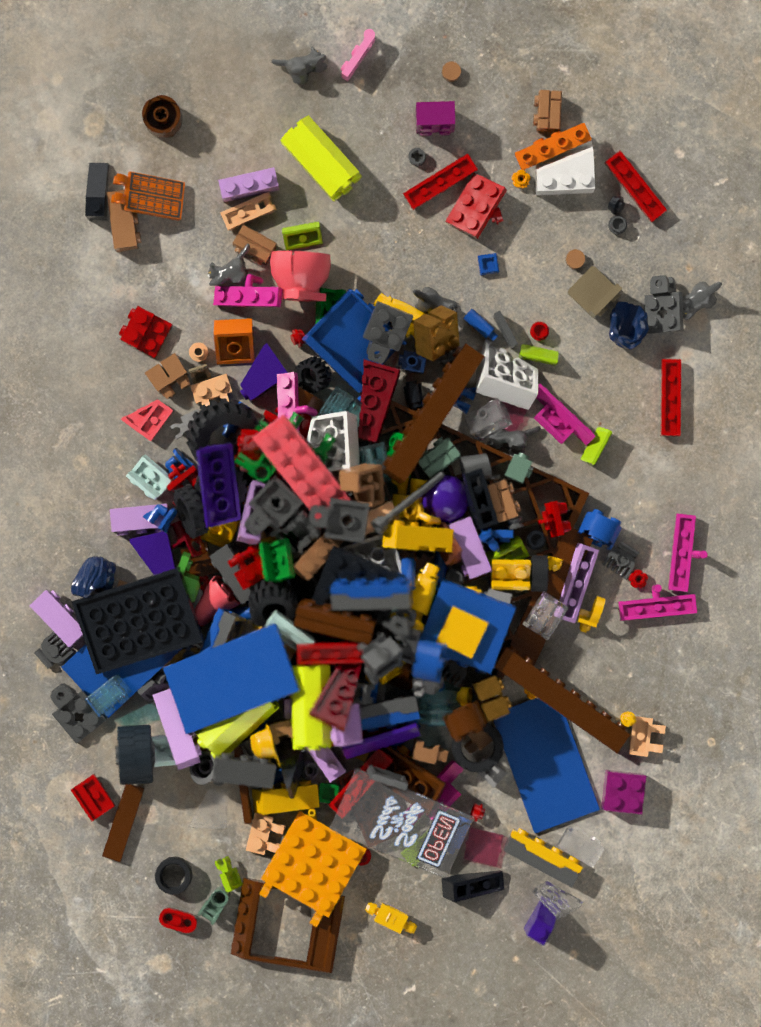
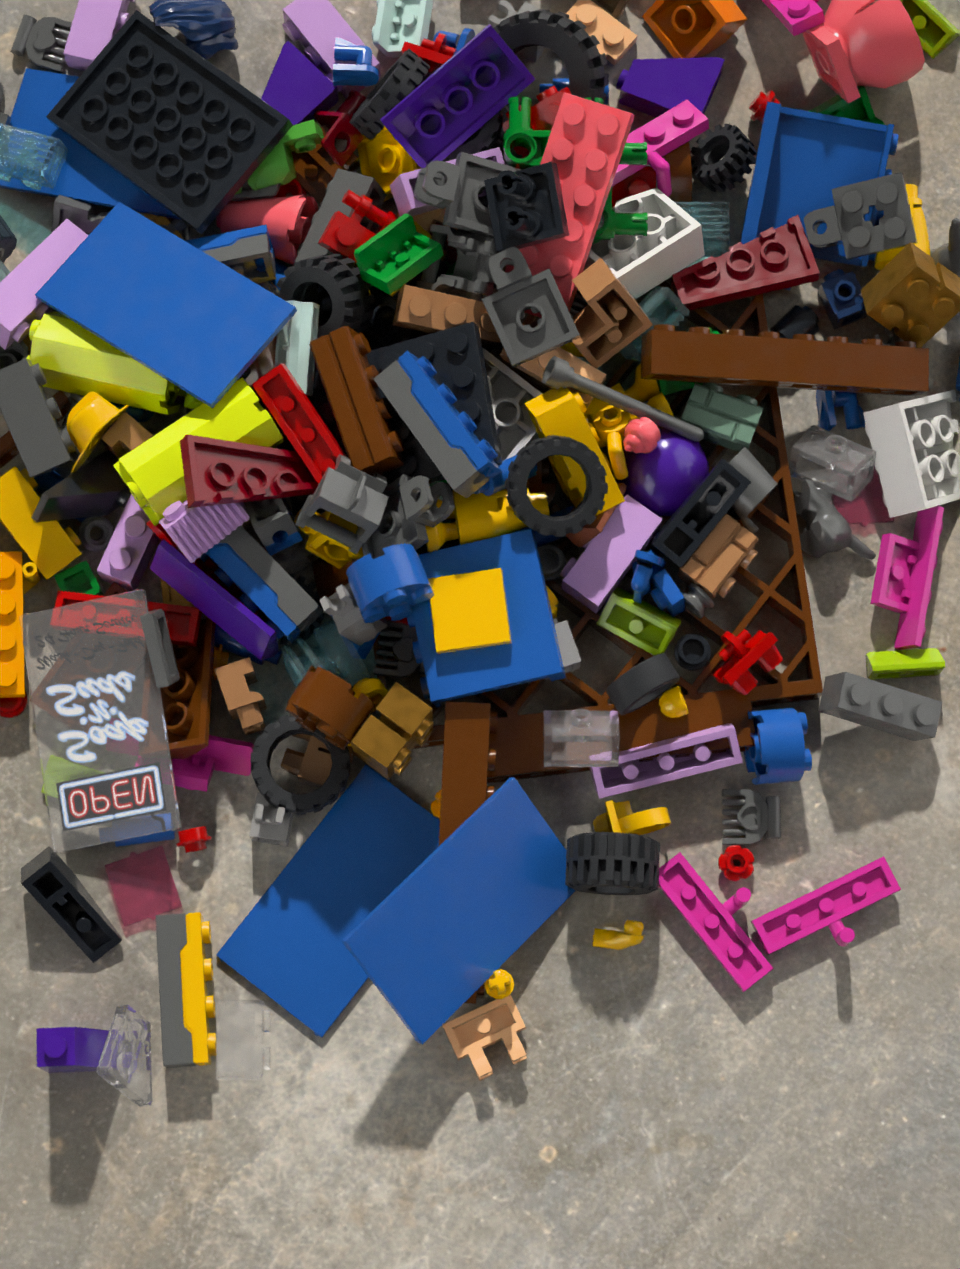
camera: 55 degrees right, 10 degrees down
yellow bracket [491,559,531,591] -> none
sand green brick [504,452,533,484] -> none
magenta brick [601,770,646,814] -> none
none -> blue piece [342,777,576,1045]
none -> black plate [484,162,569,252]
none -> black tyre [505,435,608,537]
none -> black tyre [565,832,660,895]
none -> yellow arm [592,920,645,950]
none -> coral plate [623,417,661,454]
none -> dark grey brick [818,672,942,741]

